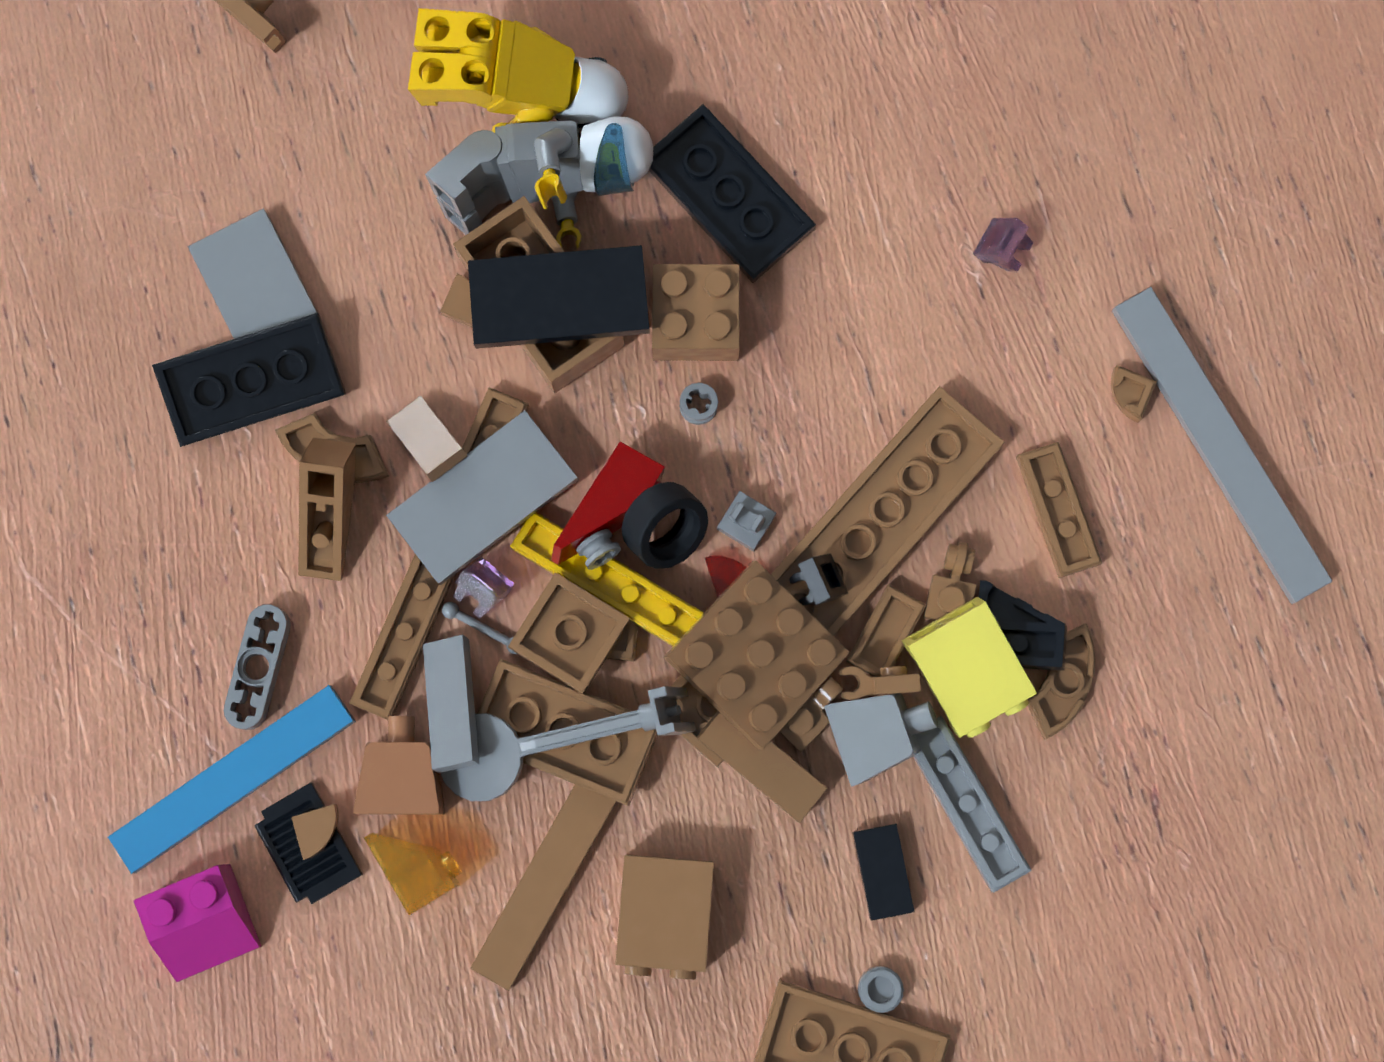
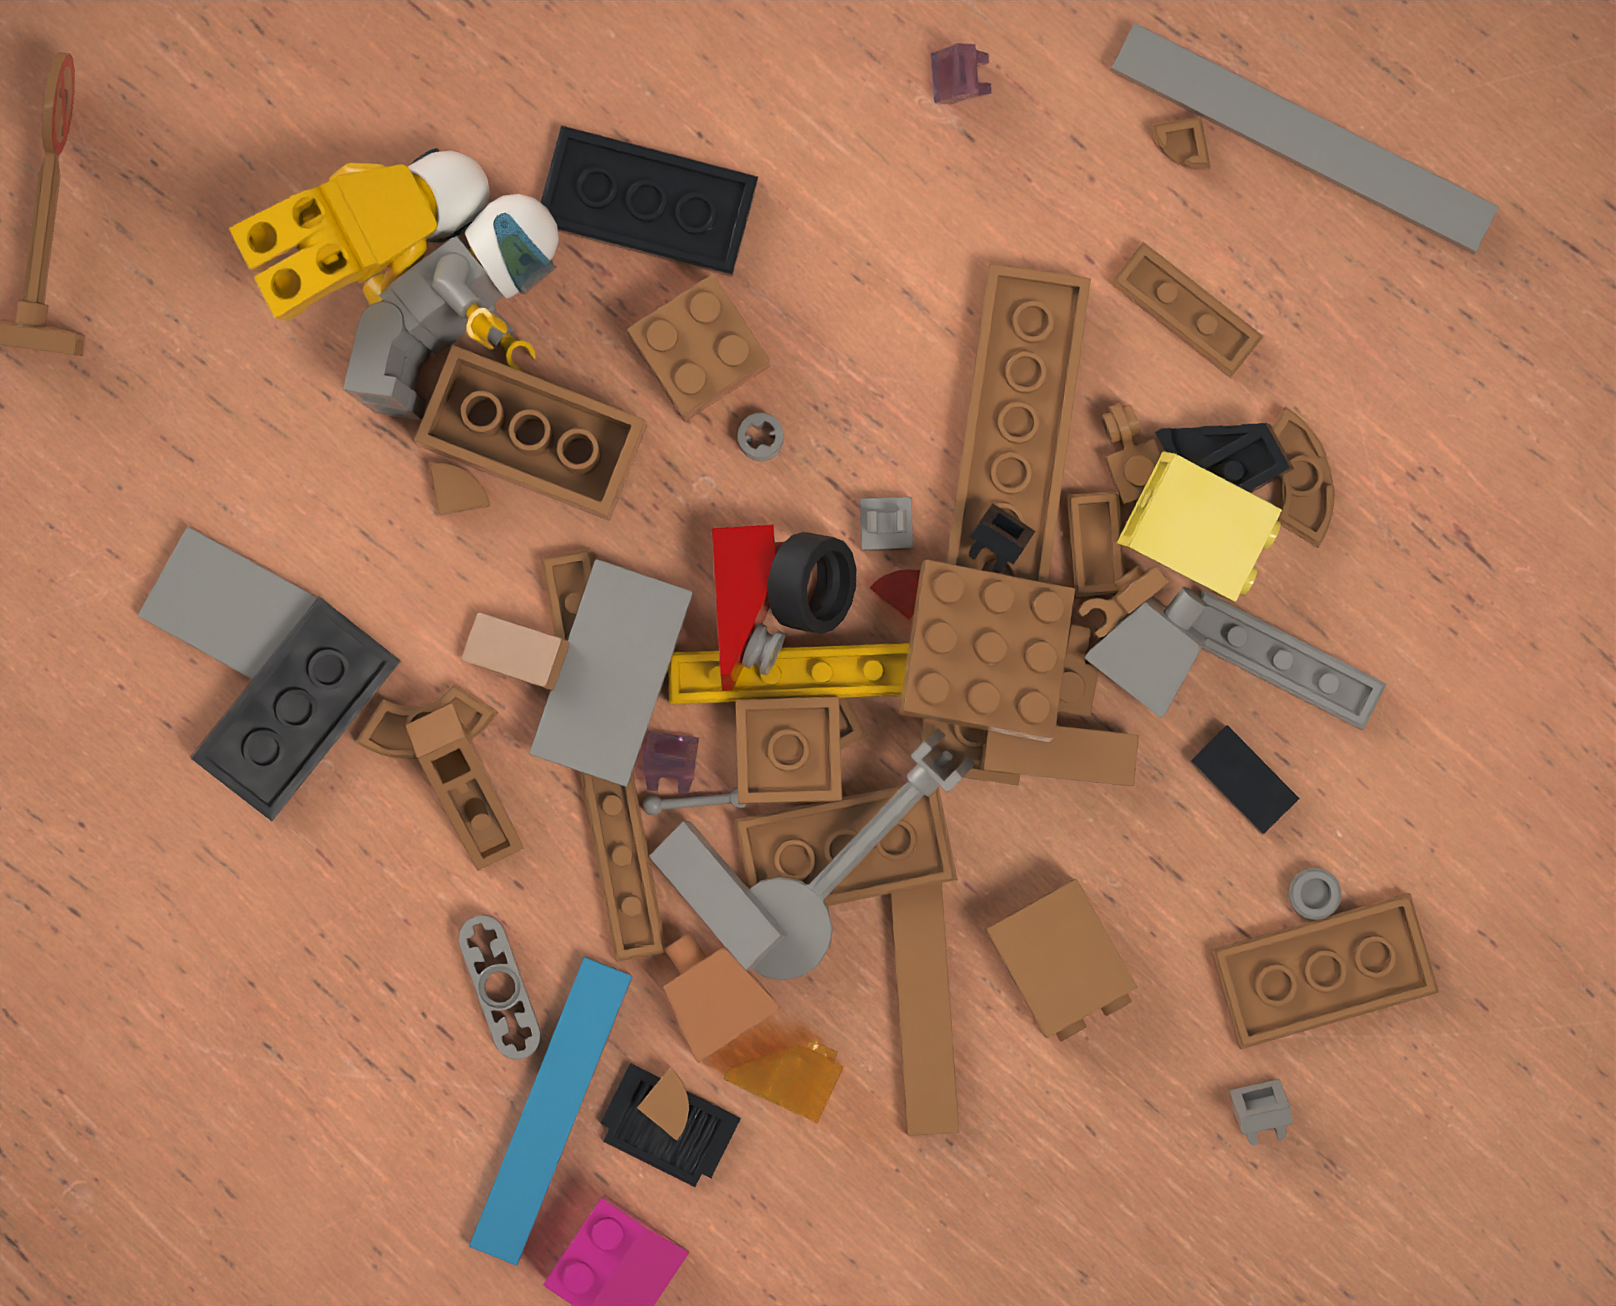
camera: 35 degrees left, 5 degrees up
black tile [468,245,650,349] -> none

